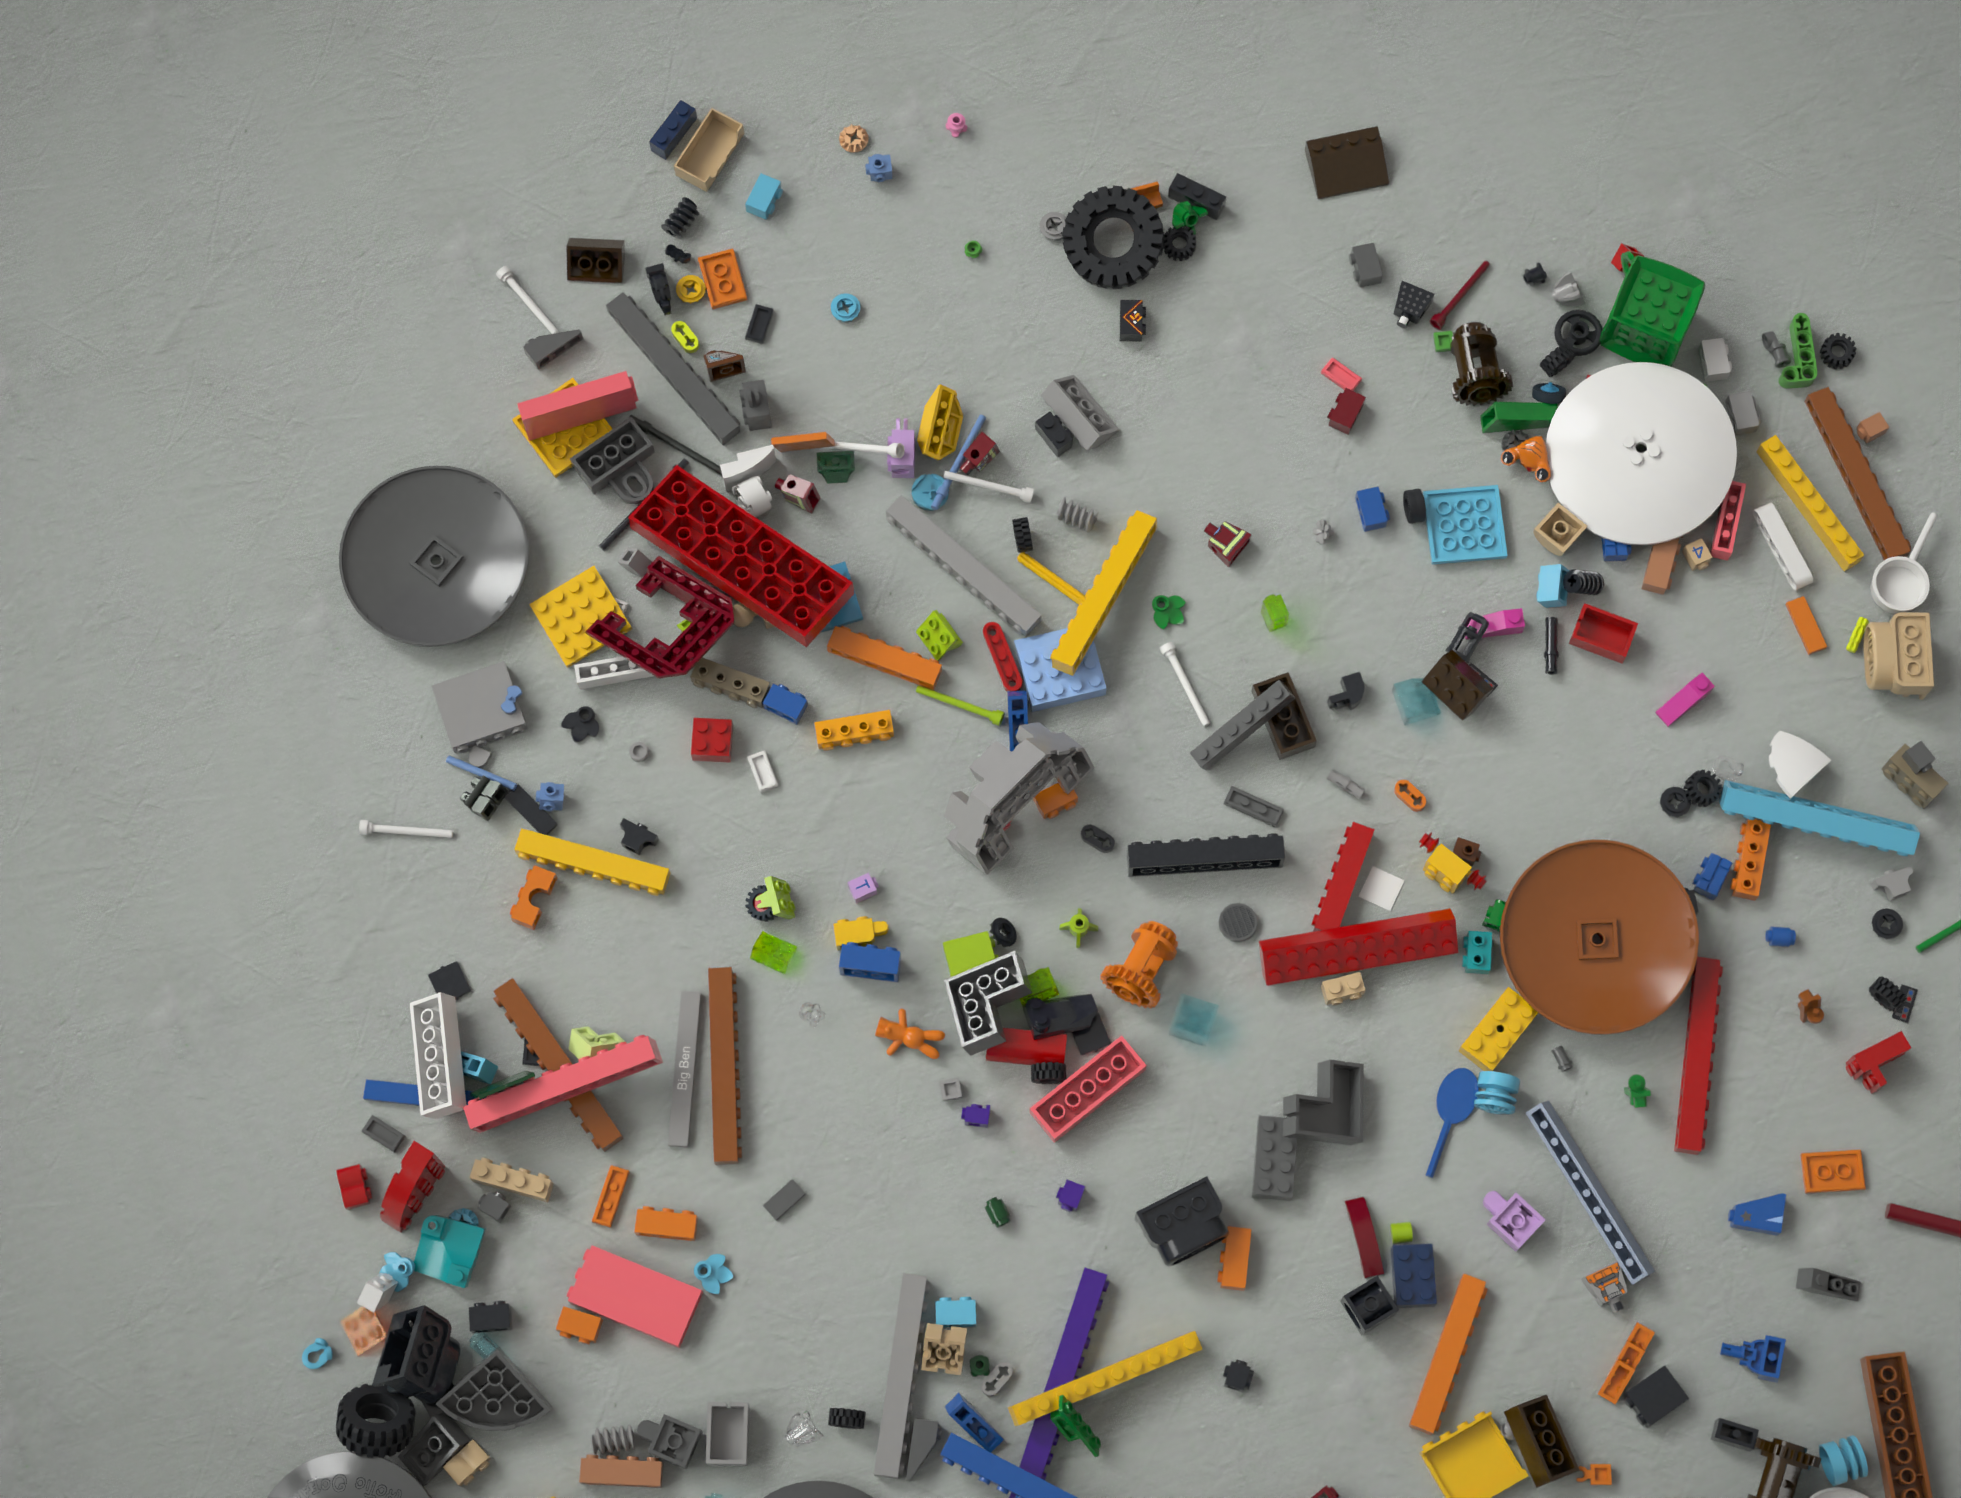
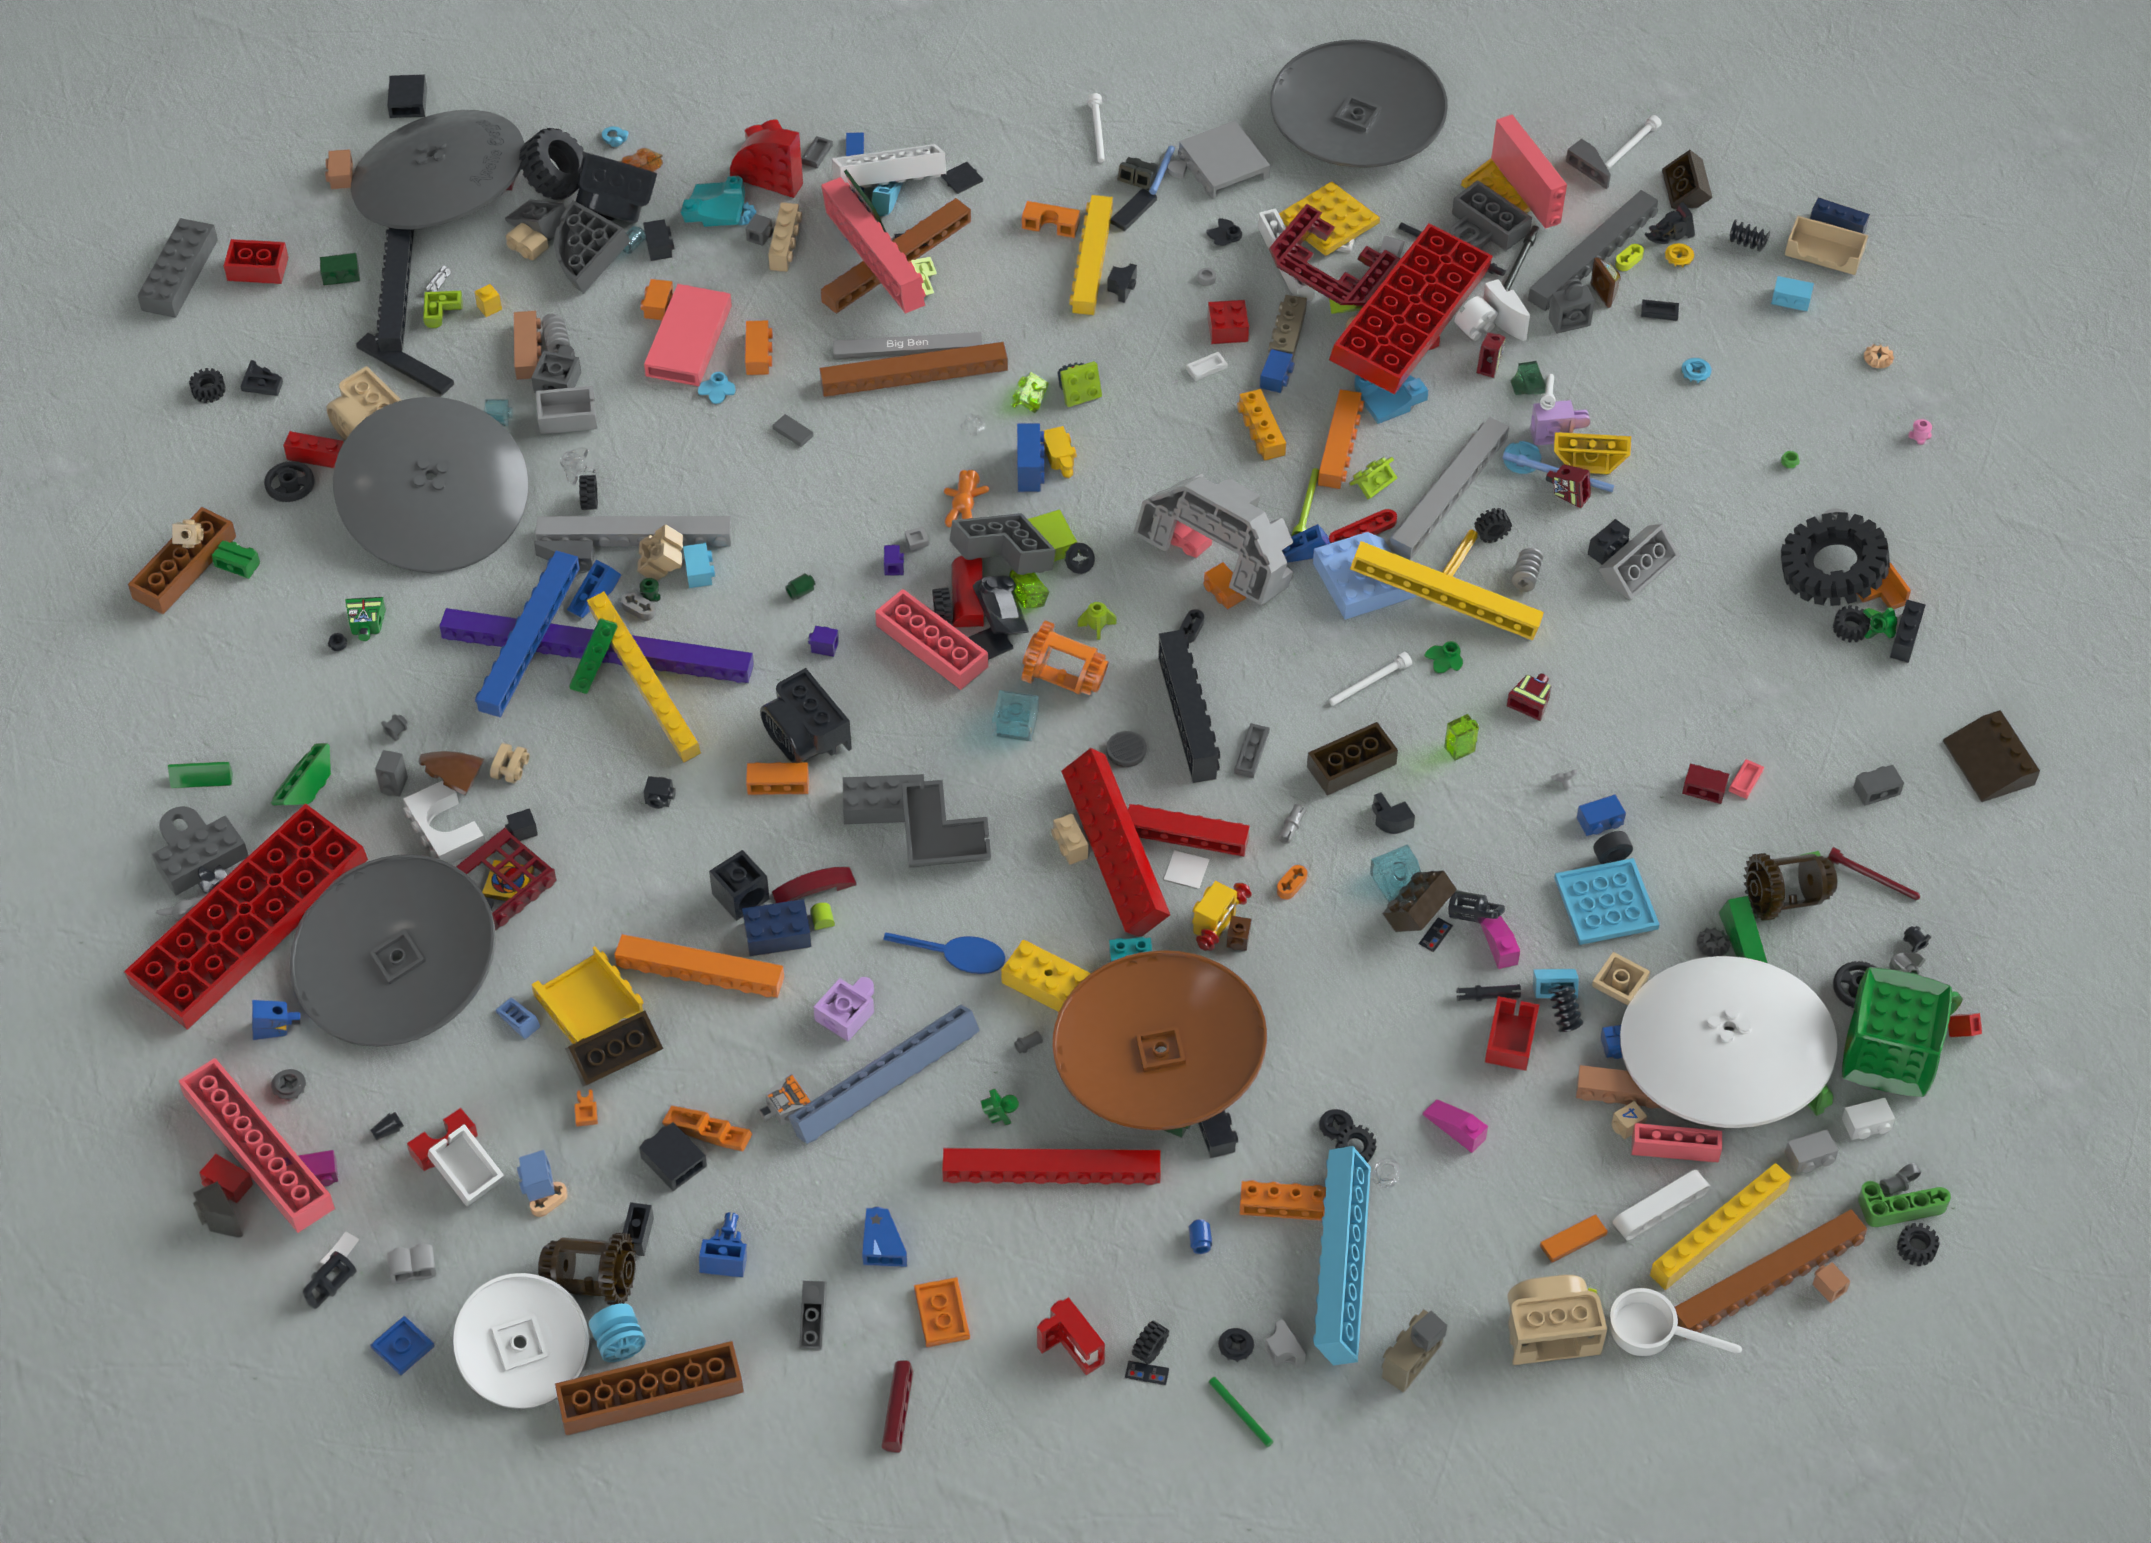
camera: 80 degrees right, 20 degrees down
white brick [357,1273,398,1312] -> none
medium azure plate [379,1252,415,1292] -> none
medium blue piece [501,685,522,714] -> none
medium blue brick [536,782,564,811] -> none
orange tile [592,1165,630,1228] -> none
black piece [665,244,691,264] -> none
orange tile [698,249,748,309] -> none
orange tile [771,432,835,452] -> none
lavender brick [847,873,879,904] -> none
medium blue brick [865,154,893,182] -> none
white piece [944,471,1034,503] -> none
black brick [1119,300,1146,342] -> none
dark grey brick [1190,680,1295,771] -> none
black torso [1393,281,1435,328] -> none
medium azure wheel [1474,1071,1520,1114] -> none
orange head [1501,436,1551,482] -> none
black wheel [1532,382,1566,404] -> none
black tyre [1540,344,1575,377] -> none
blue brick [1692,853,1733,900] -> none
white brick [1769,731,1831,799] -> none
dark orange hips [1797,989,1824,1024] -> none

